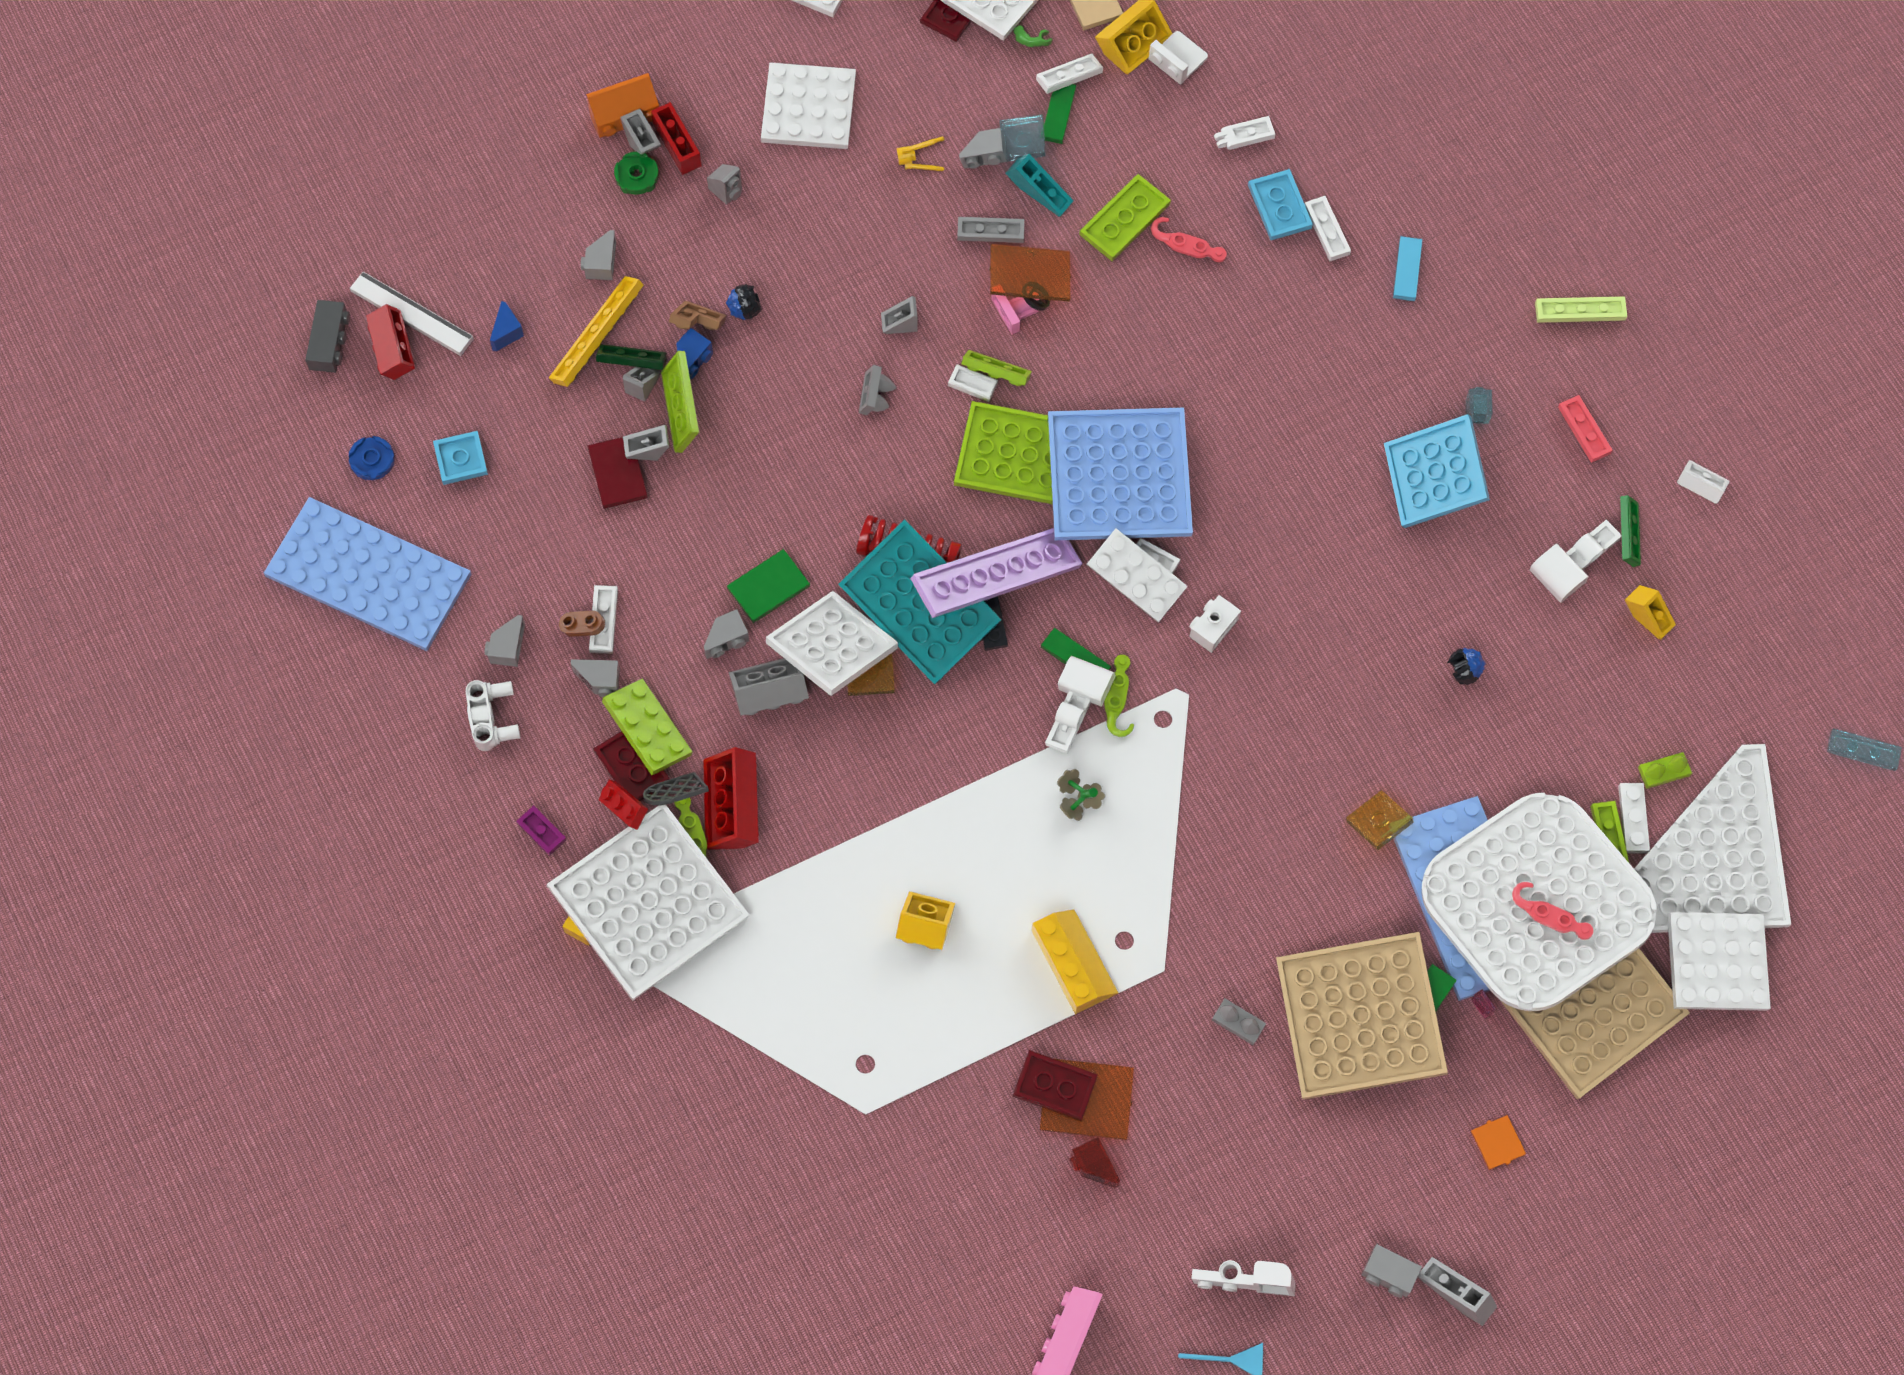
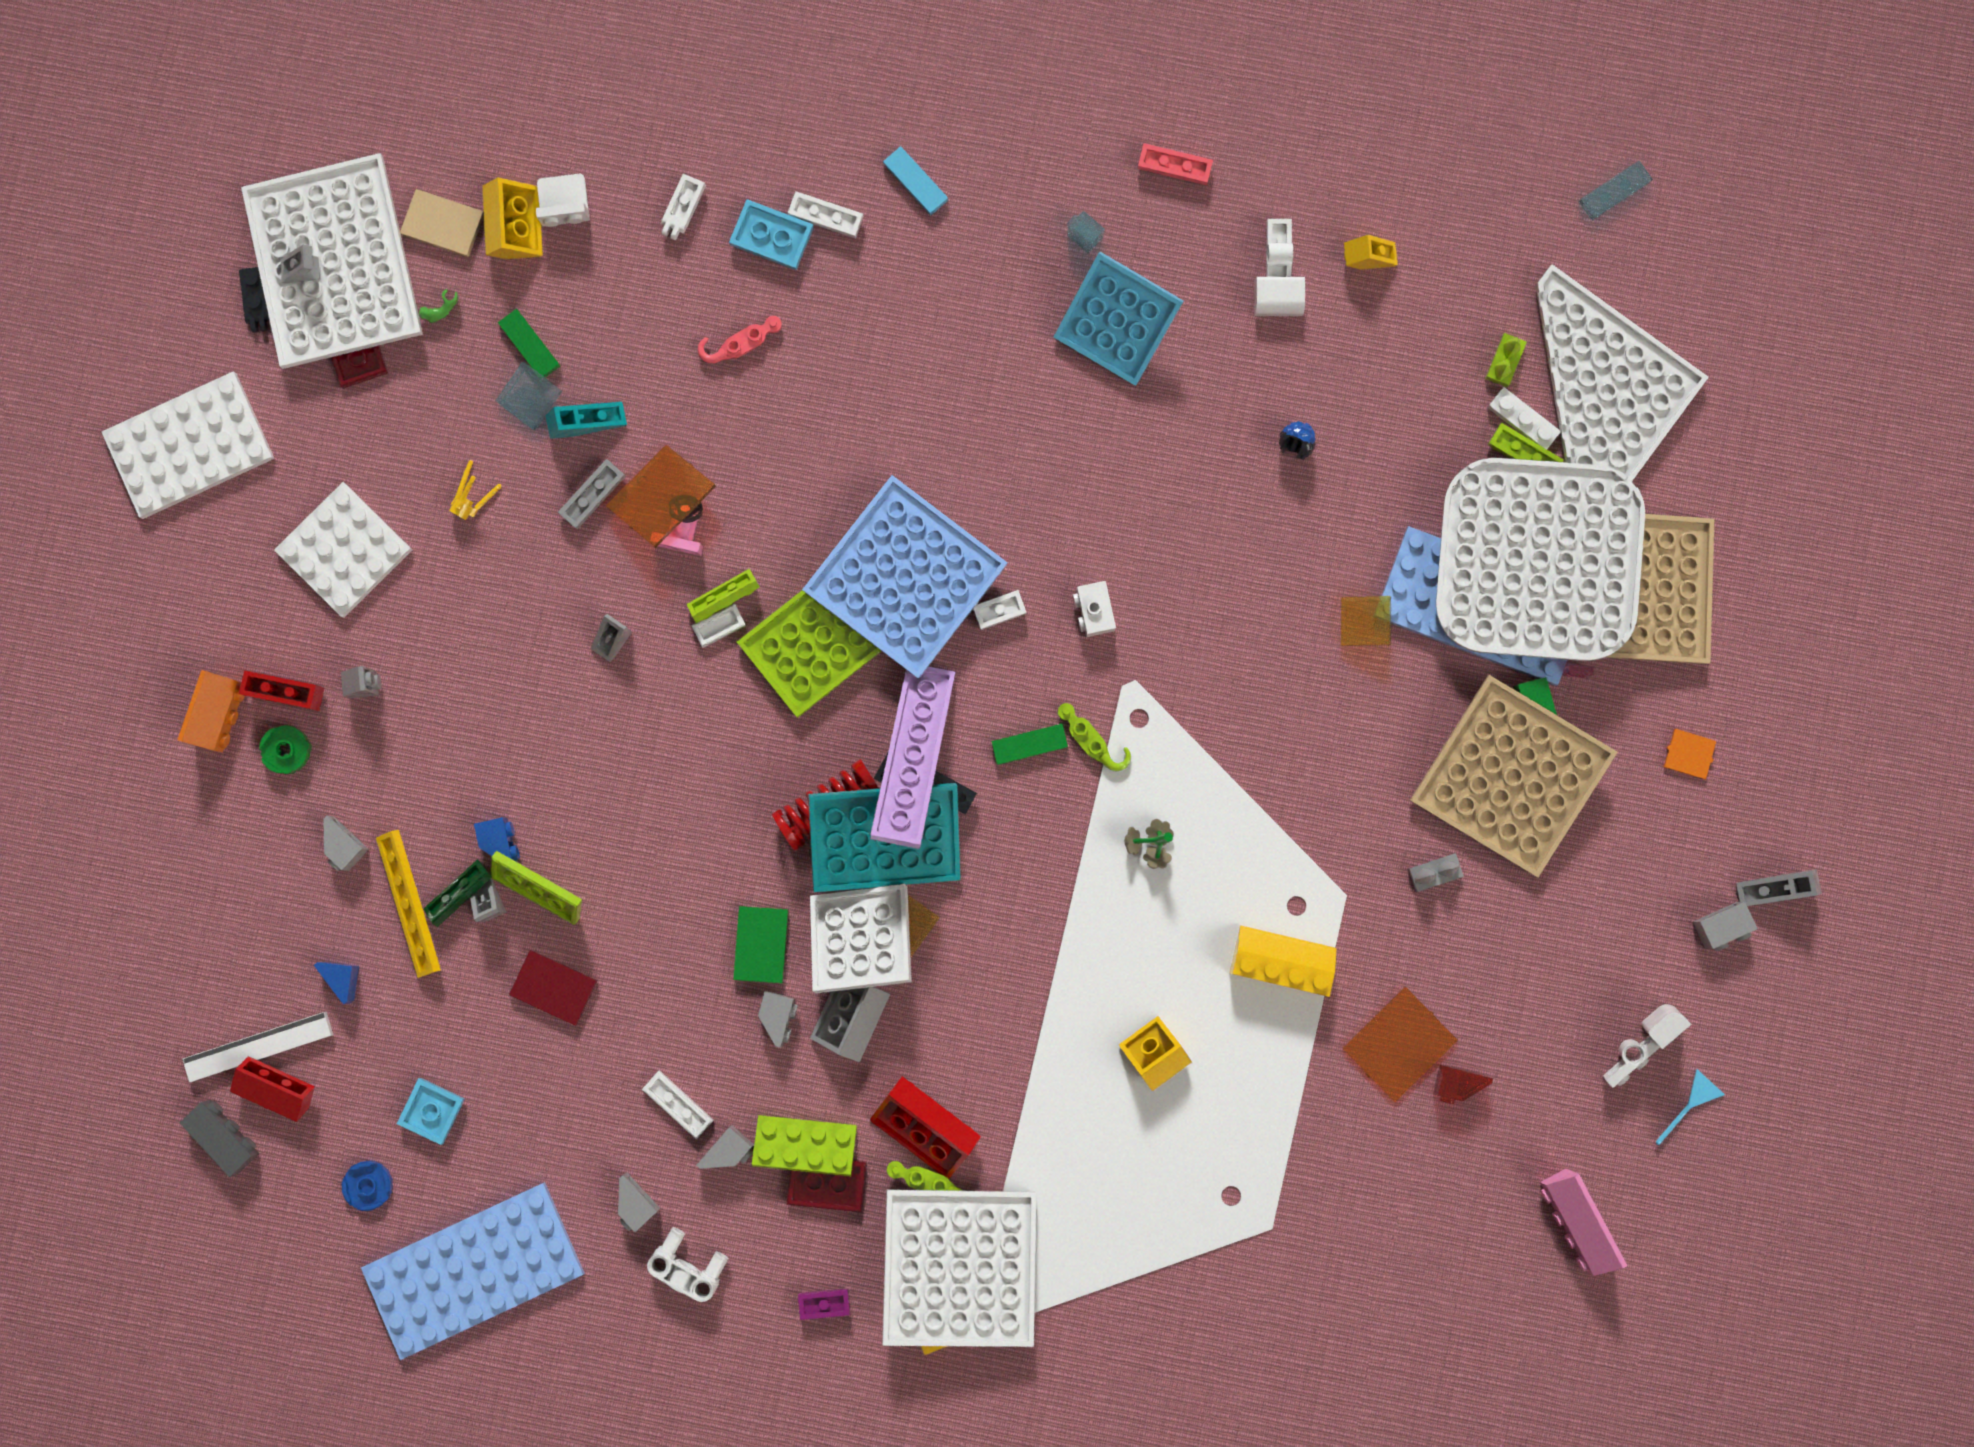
camera: 45 degrees left, 15 degrees up
dark orange plate [559,610,605,637] -> none
red plate [598,779,648,830] -> none
light grey slope [620,109,661,155] -> none
light grey slope [623,425,669,461] -> none
dark grey window [643,772,709,805] -> none
medium nougat plate [669,300,727,330] -> none
black piece [726,284,762,320] -> none
light grey tile [859,365,897,415] -> none
light grey slope [959,128,1007,169] -> none
dark red tile [1013,1050,1098,1122] -> none
white tile [1036,53,1103,94] -> none
white plate [1045,656,1116,754] -> none
lime plate [1079,174,1171,261] -> none
white plate [1086,528,1187,622] -> none
coral piece [1512,882,1593,940] -> none
yellowish green plate [1535,297,1627,323] -> none
green tile [1620,495,1641,567] -> none
white plate [1667,912,1771,1011] -> none
white slope [1677,460,1730,504] -> none

